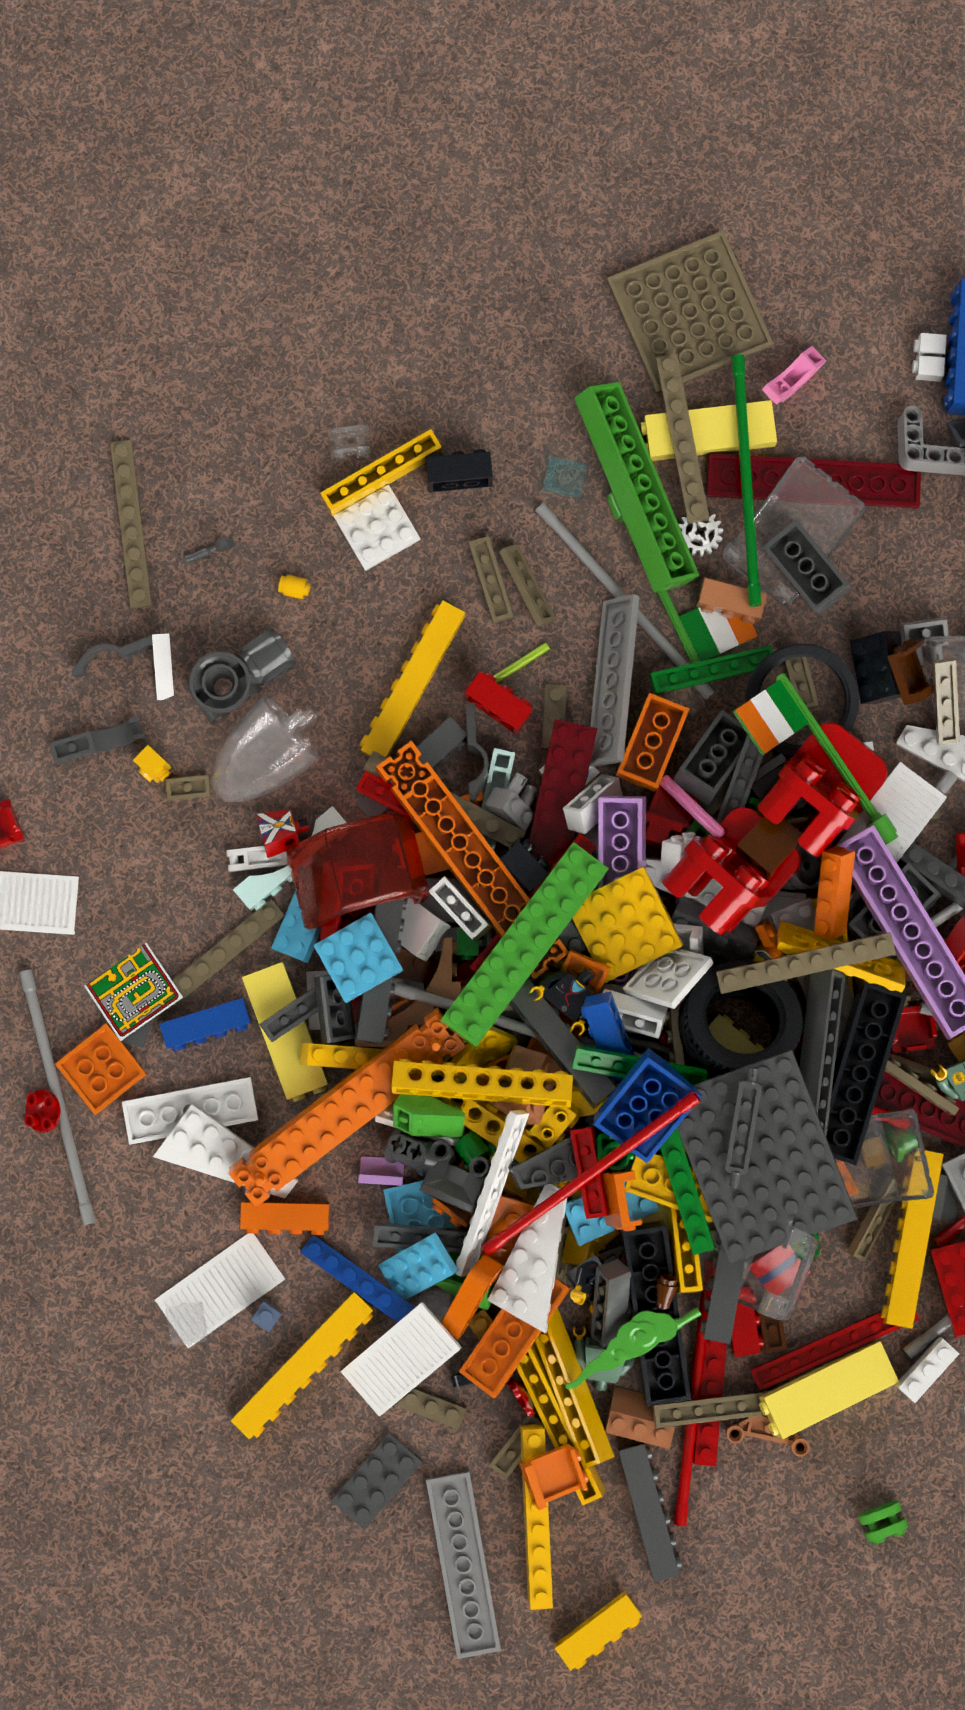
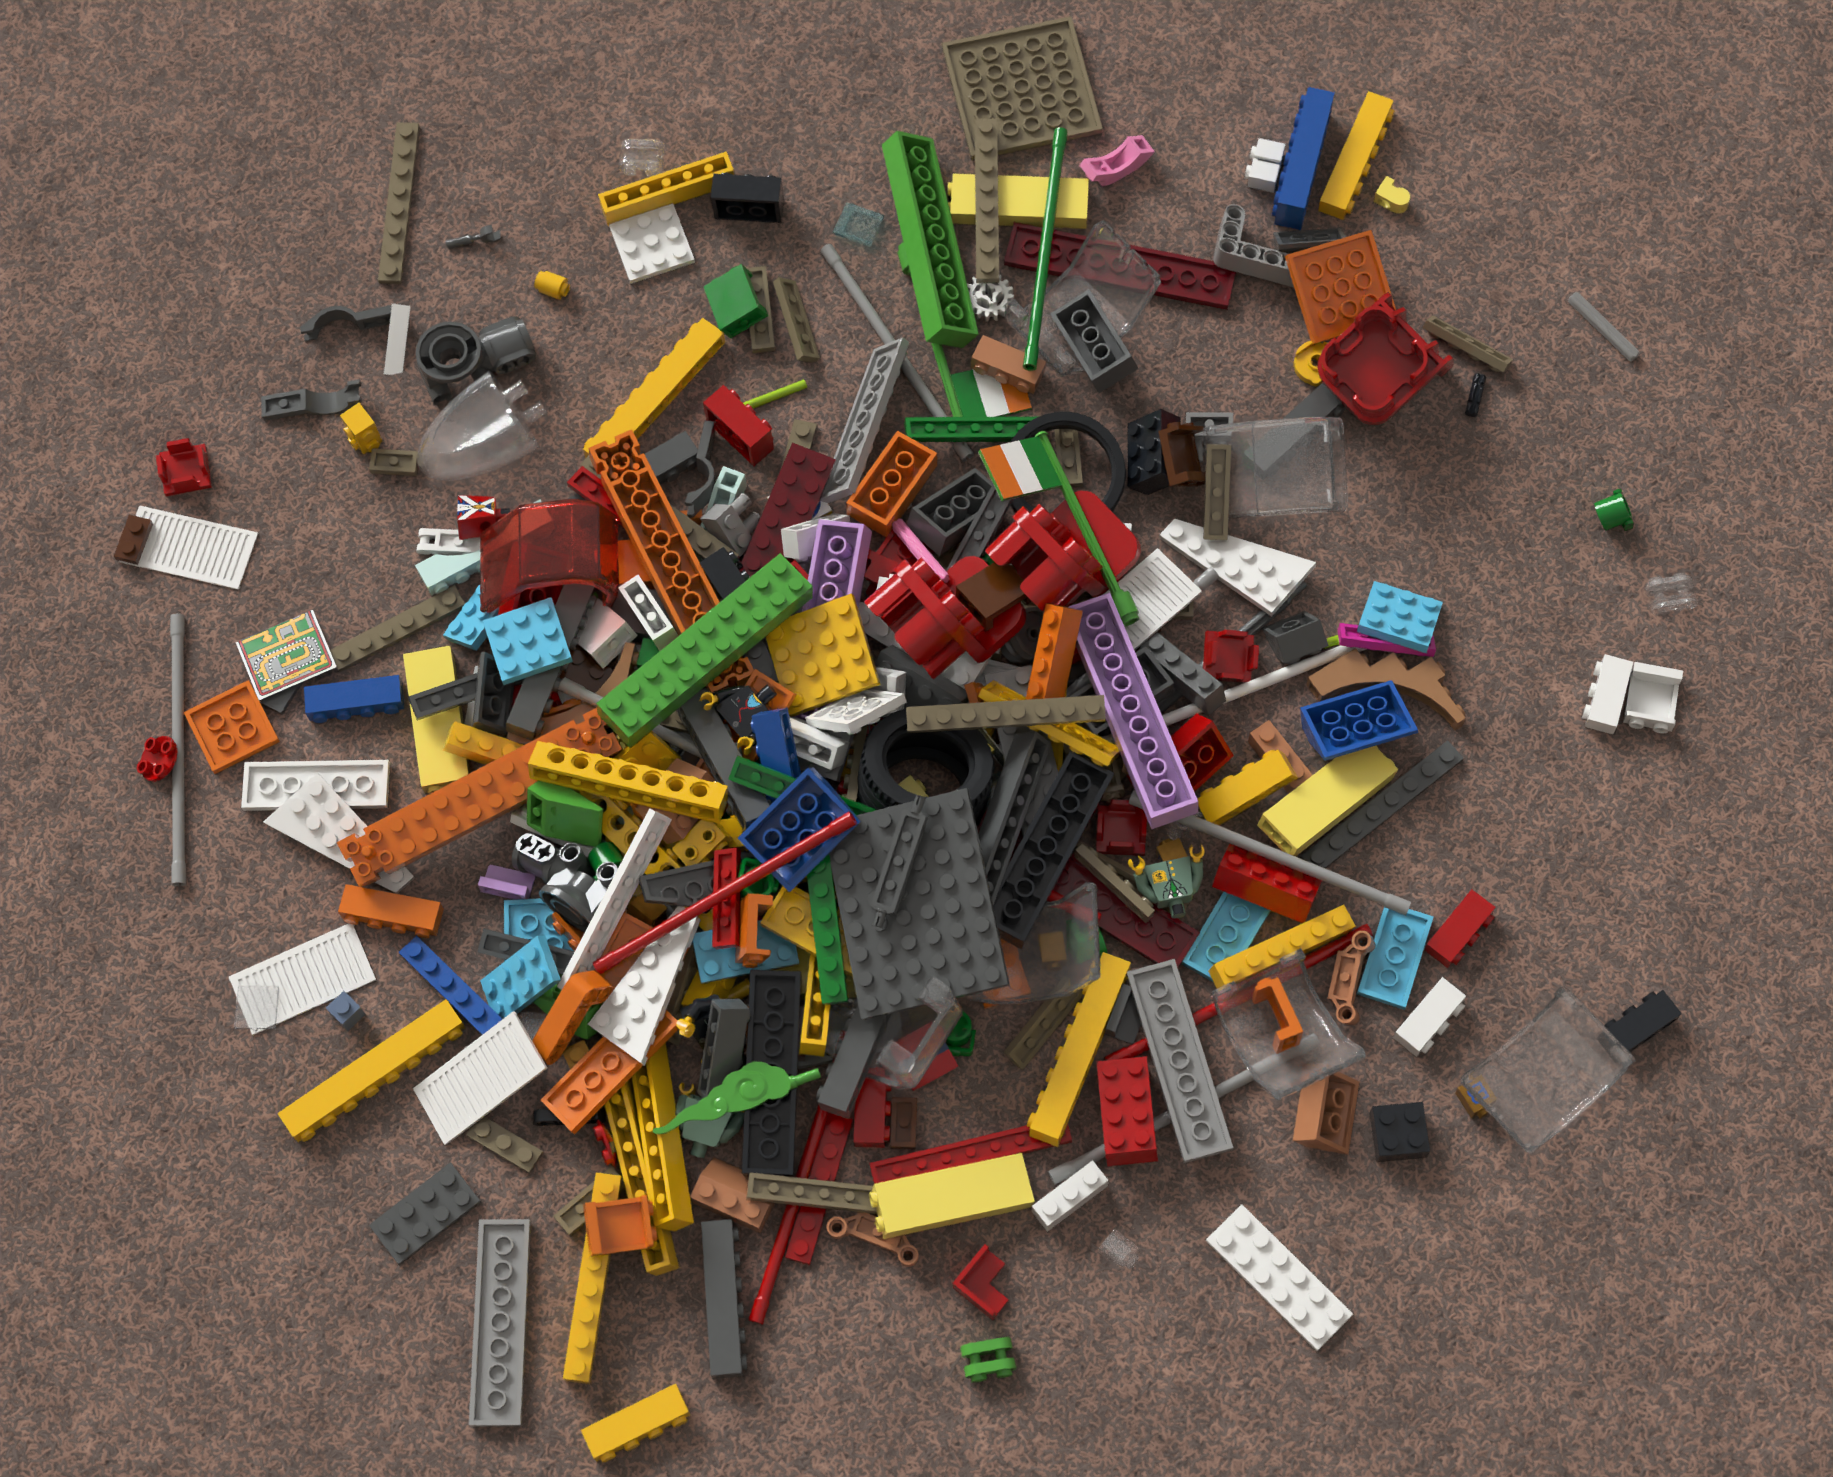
camera: 15 degrees right, 15 degrees down
reddish brown cone [656,1274,679,1309] -> none
none -> green panel [704,264,769,339]
none -> red panel [952,1244,1009,1321]

